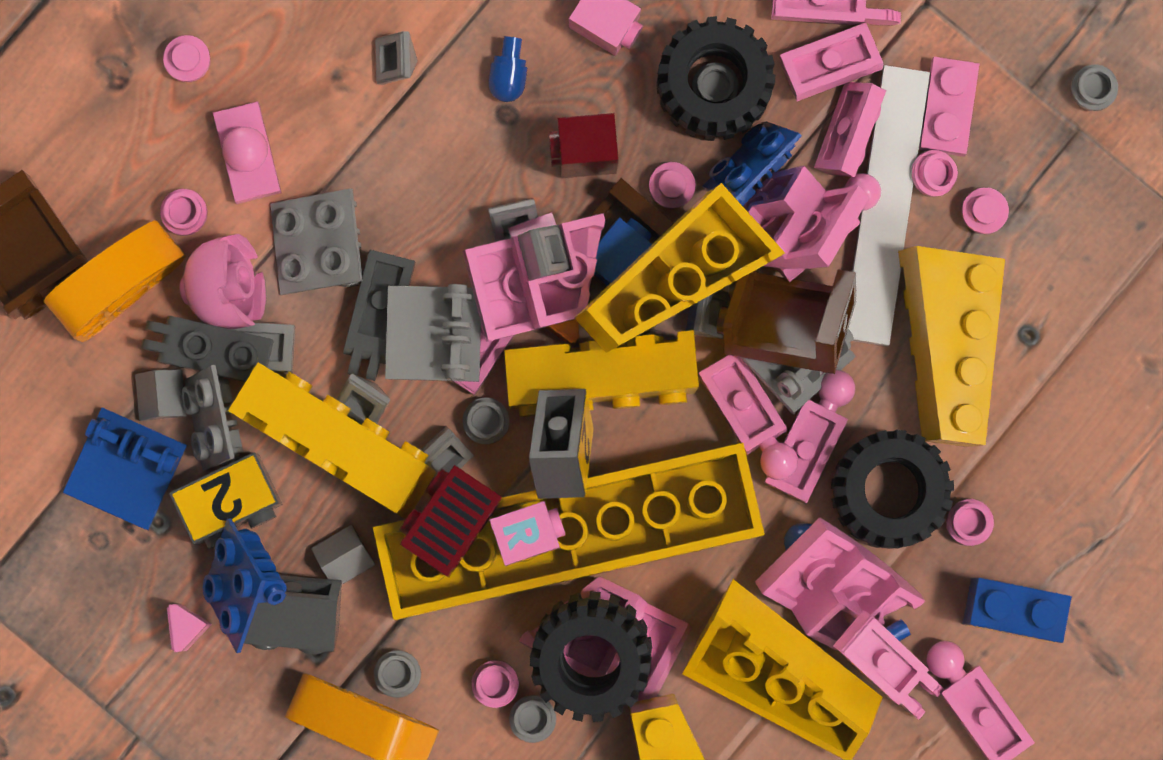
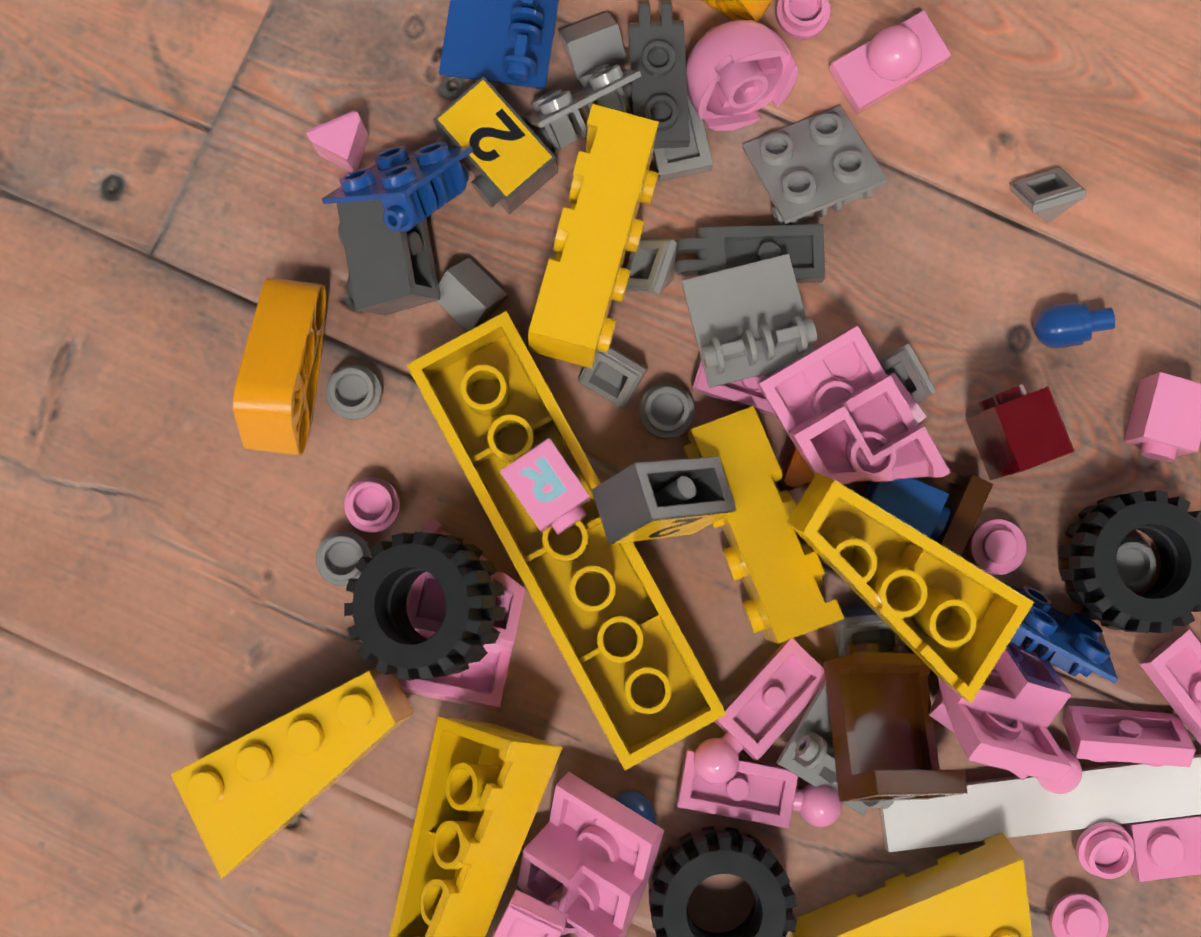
camera: 80 degrees right, 0 degrees up
dark red brick [398,465,503,578] -> none
light grey slope [517,225,571,281] -> none

